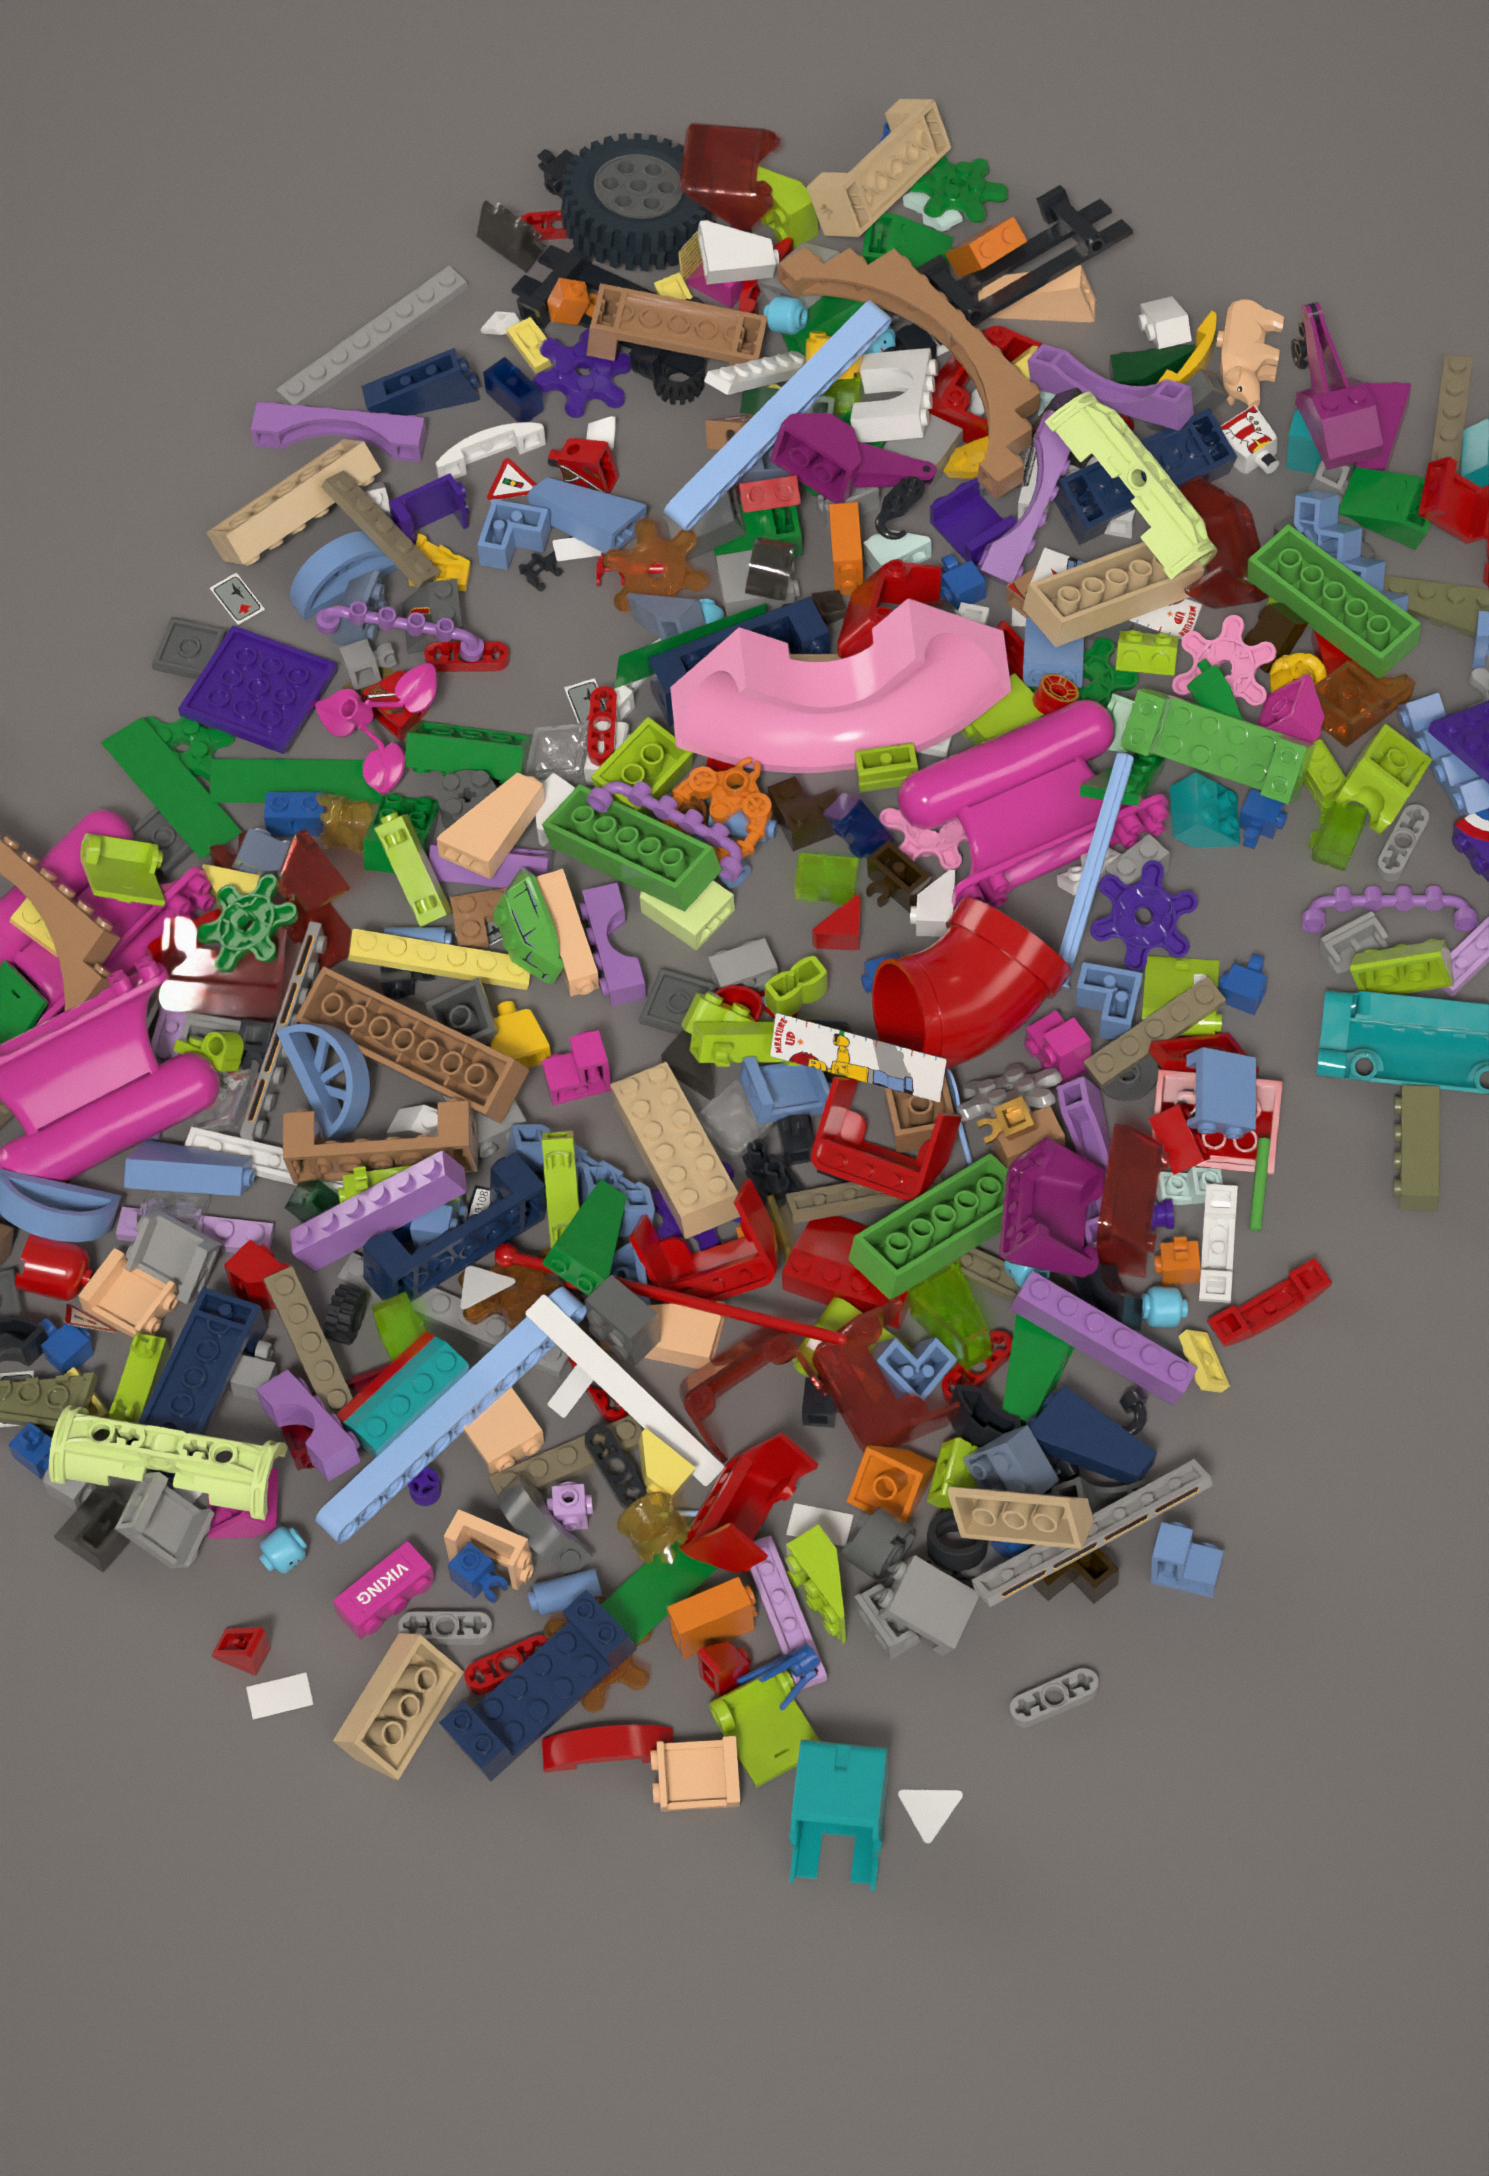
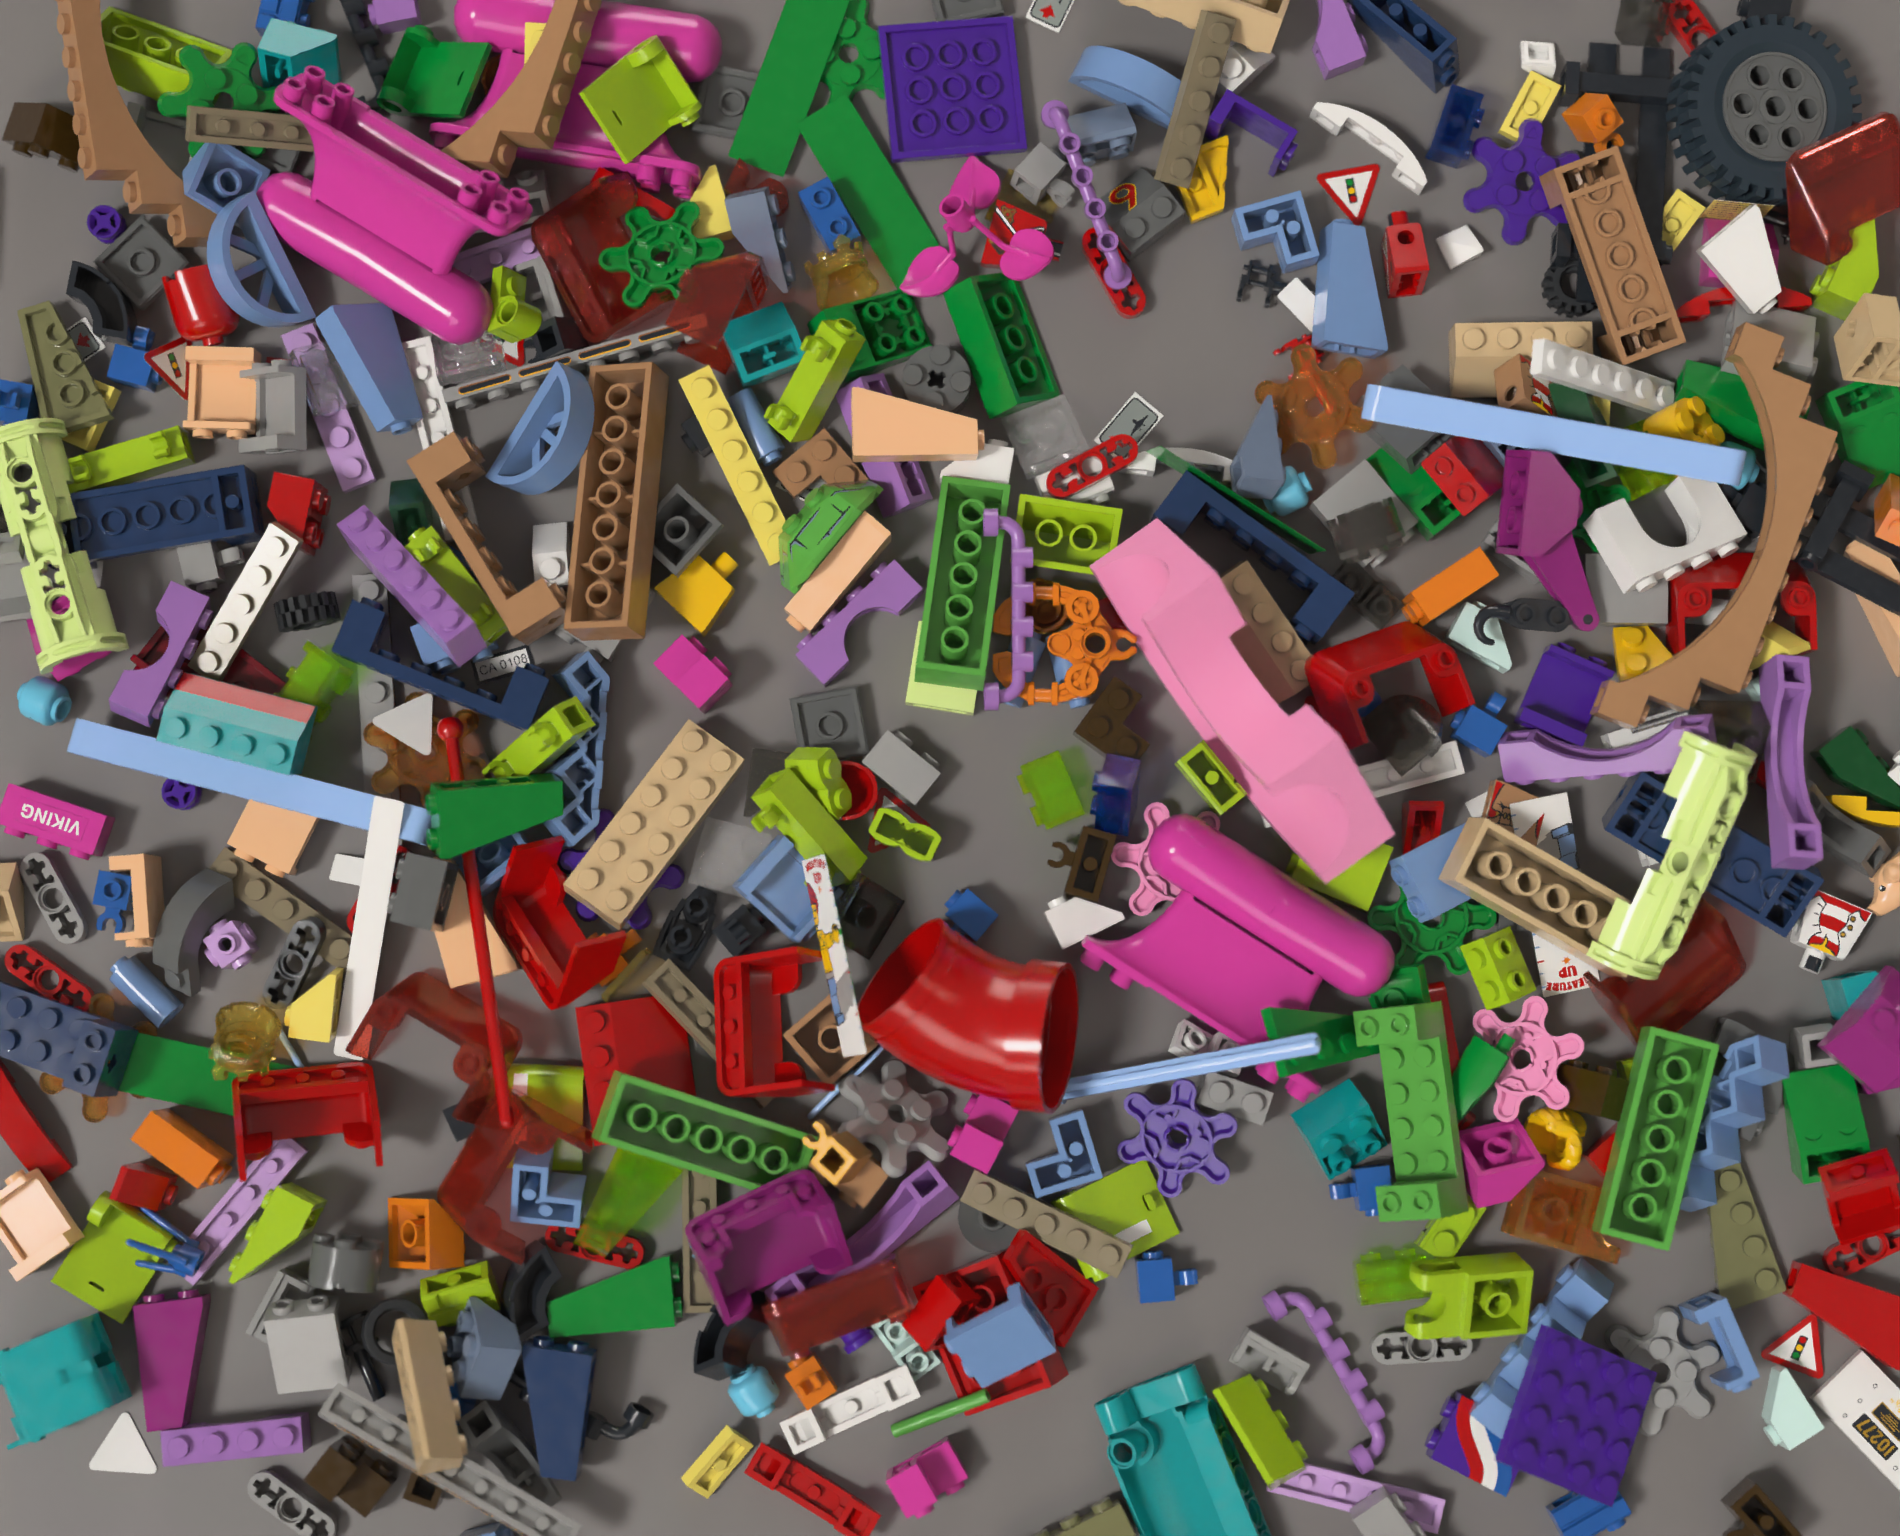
camera: 55 degrees right, 25 degrees up
medium azure head [764,296,808,335] -> none
white sticker [786,1503,853,1547] -> none
red slope [812,894,861,950] -> none
medium lavender brick [1009,1271,1197,1406] -> none
red wheel [1032,674,1079,715] -> none
none -> magenta slope [133,1289,211,1432]
none -> medium lavender arch [160,1412,312,1467]
none -> dark brown brick [304,1436,397,1518]
none -> teal slope [718,301,805,390]
none -> dark pink brick [886,1436,968,1519]
none -> tan slope [1449,321,1593,399]

